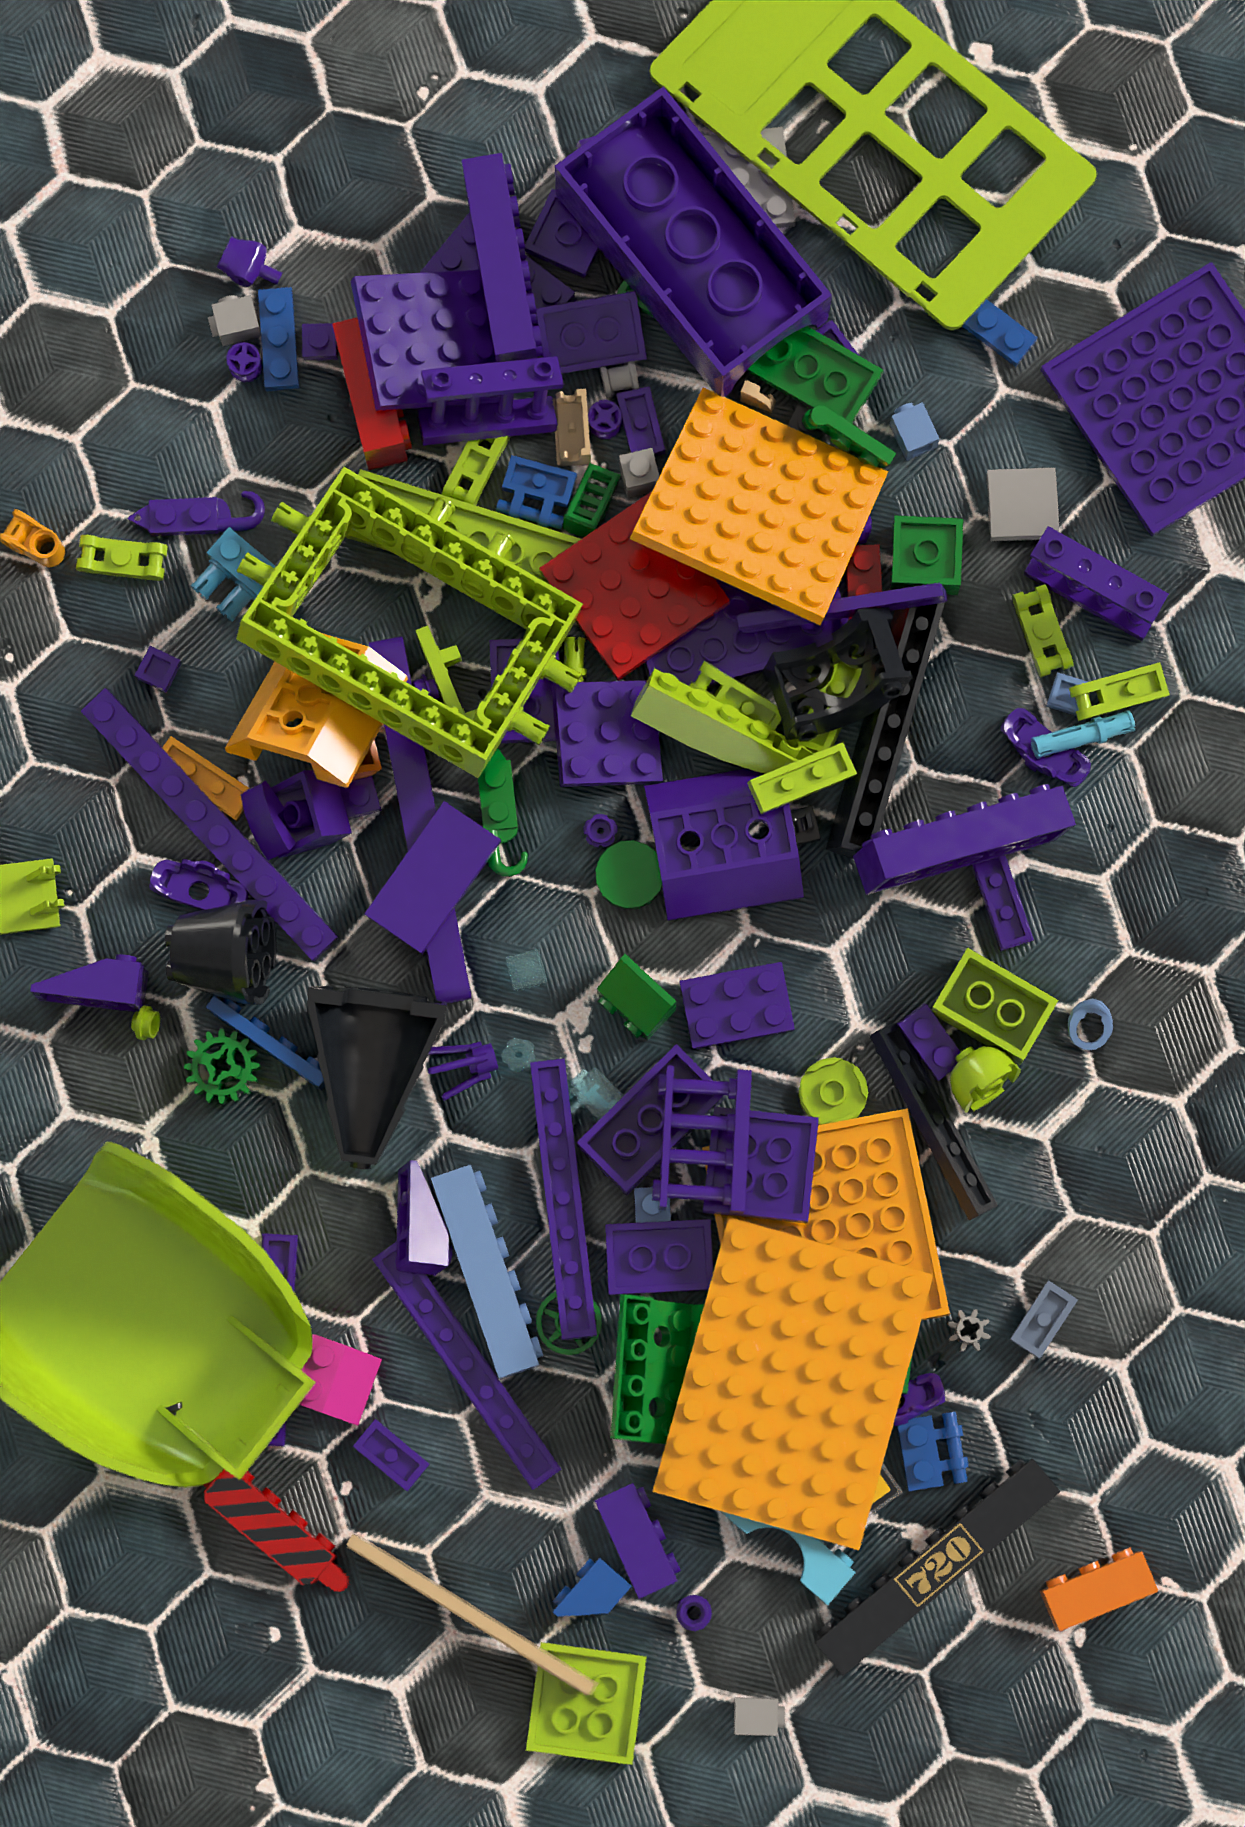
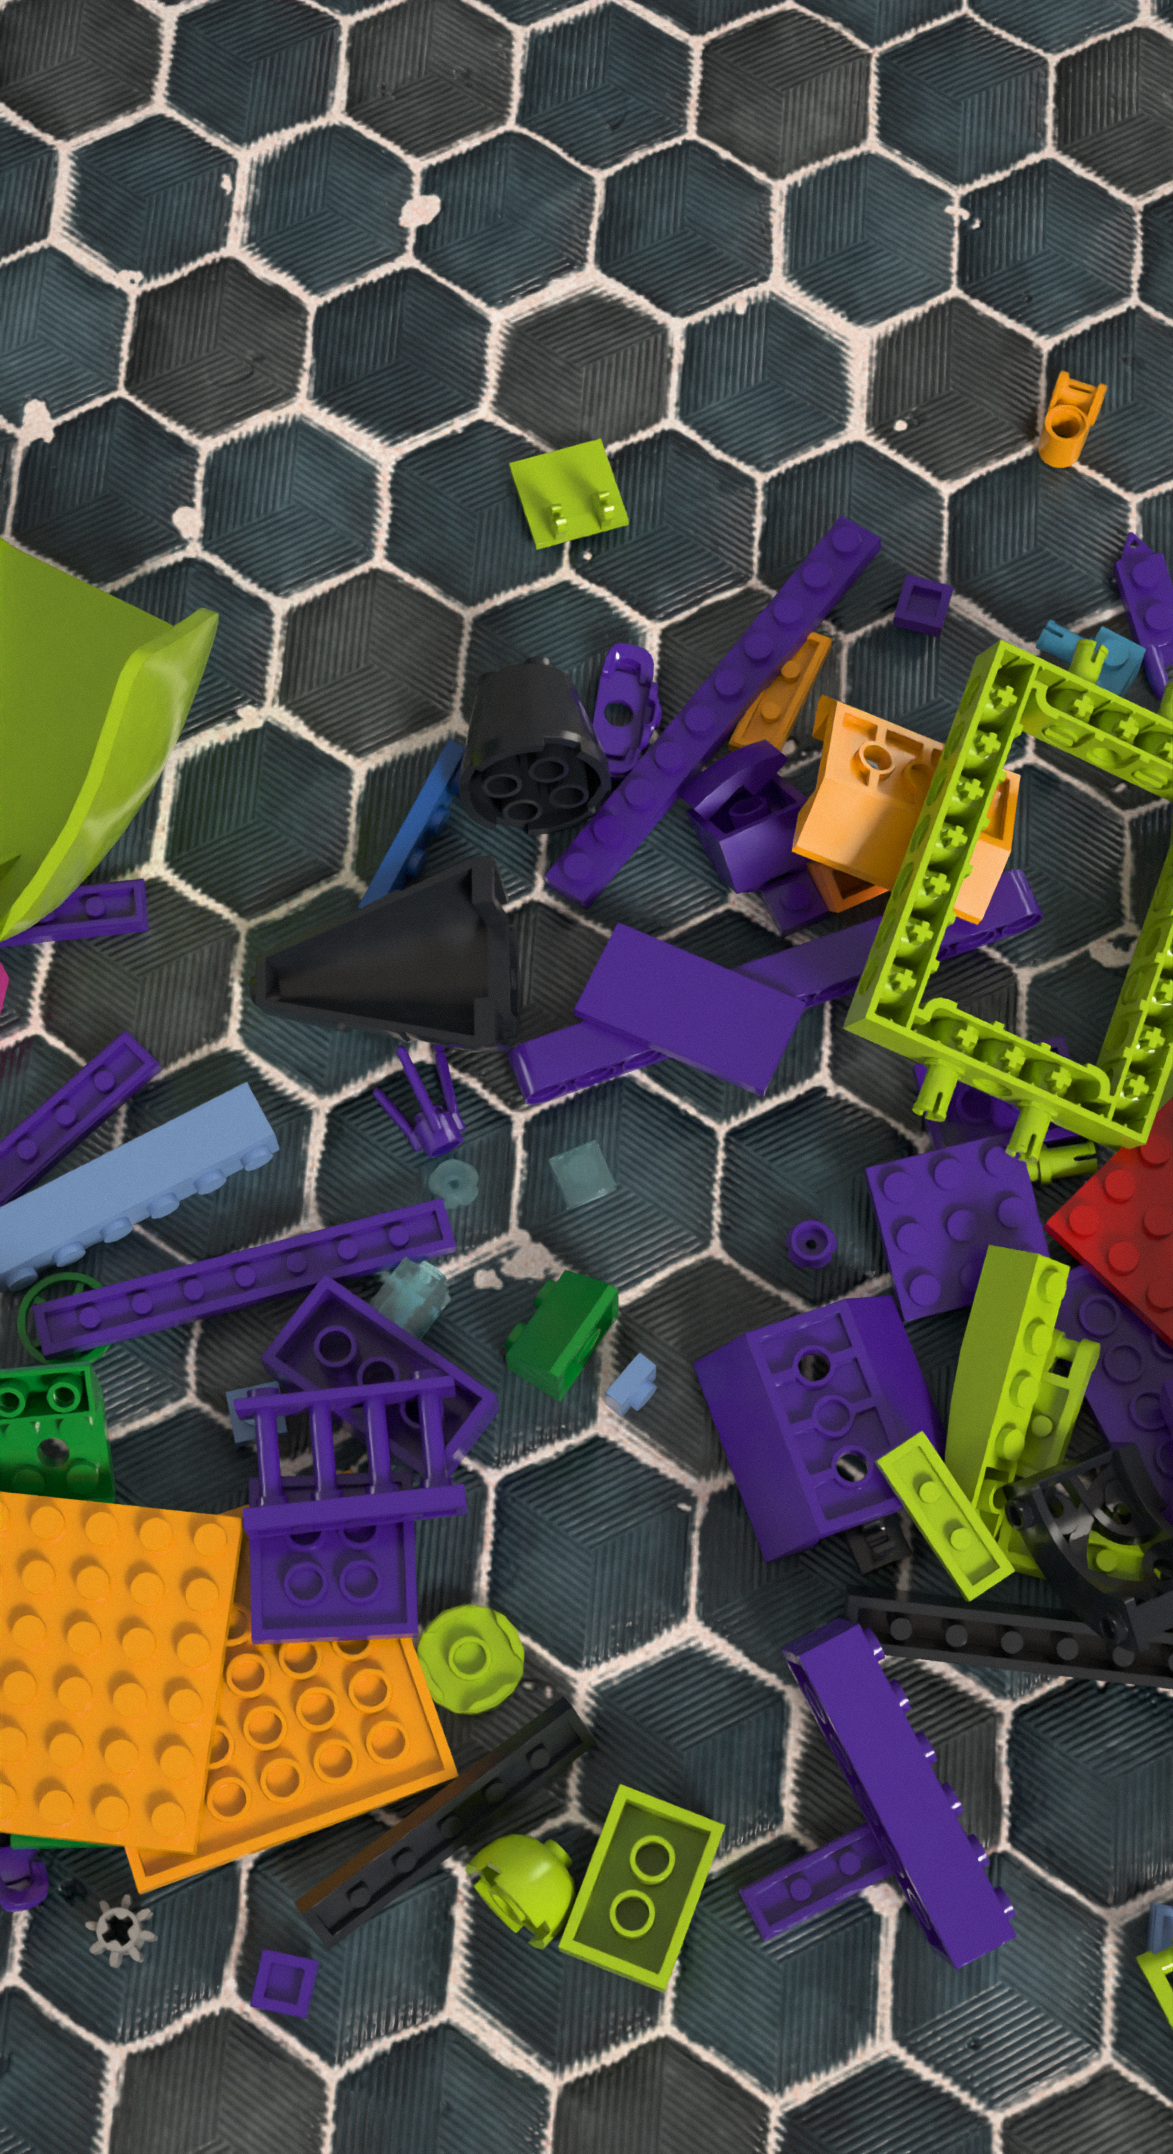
camera: 80 degrees right, 10 degrees down
dark purple slope [30,954,149,1012] -> none
lime plate [76,535,168,581] -> none
lime plate [131,1005,160,1040] -> none
green gear [184,1029,261,1105] -> none
slope [396,1160,453,1275] -> none
dark purple plate [412,674,439,699] -> none
lime hinge [415,625,477,720] -> none
green plate [478,748,528,877] -> none
green tile [596,840,662,910] -> none
dark purple plate [605,1219,713,1295] -> none
dark purple plate [679,962,795,1050] -> none
dark purple plate [896,1004,960,1081] -> none
dark purple piece [1001,708,1091,787] -> none
sand blue plate [1009,1280,1078,1359] -> none
medium azure pin [1031,710,1135,759] -> none
medium blue piece [1067,999,1113,1050] -> none
none -> dark purple plate [250,1949,320,2019]
none -> medium blue plate [605,1353,657,1418]

